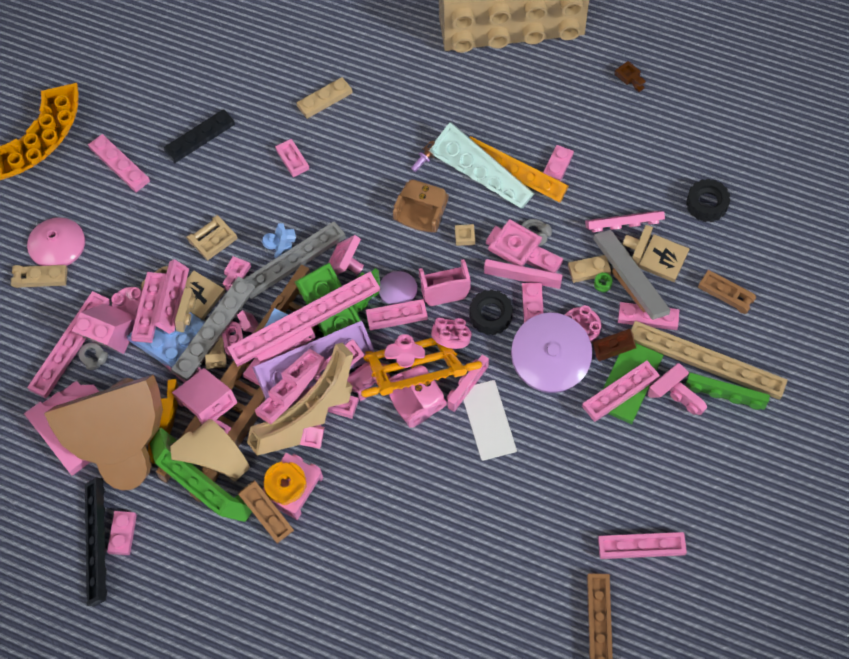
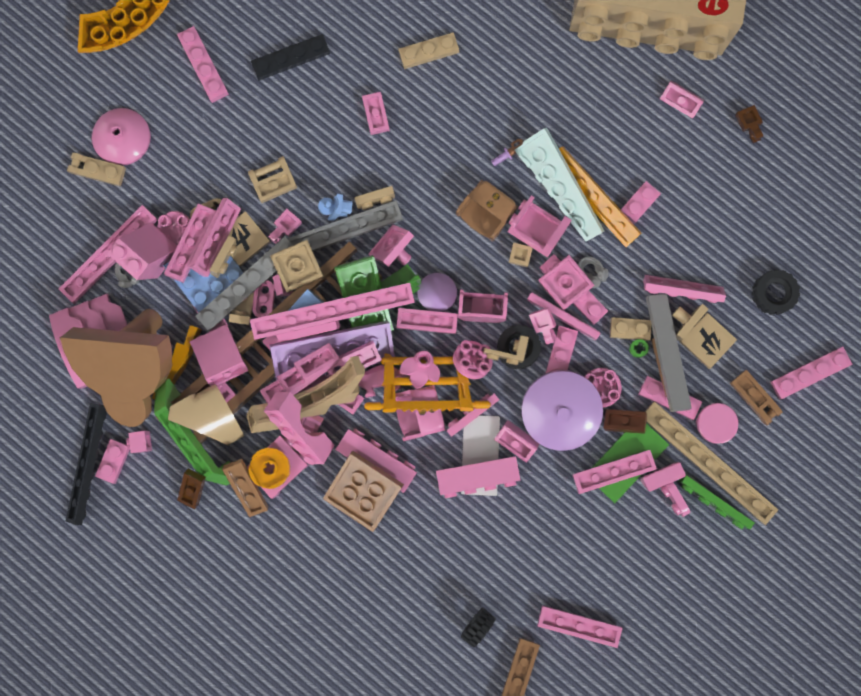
camera: 20 degrees right, 20 degrees up
none -> bright pink plate [127,431,152,453]
none -> reddish brown plate [177,468,206,510]
none -> bright pink arch [264,391,335,465]
none -> tan tile [270,240,324,293]
none -> medium nougat plate [323,451,404,532]
none -> bright pink brick [335,429,417,493]
none -> tan plate [354,186,395,210]
none -> bright pink brick [436,456,521,498]
none -> black tyre [461,608,496,648]
none -> tan bracket [483,336,529,365]
none -> bright pink slope [494,420,539,463]
none -> bright pink panel [508,195,572,257]
none -> bright pink plate [529,307,557,344]
none -> bright pink slope [660,81,704,118]
none -> bright pink tile [695,403,738,444]
none -> bright pink plate [770,347,853,400]

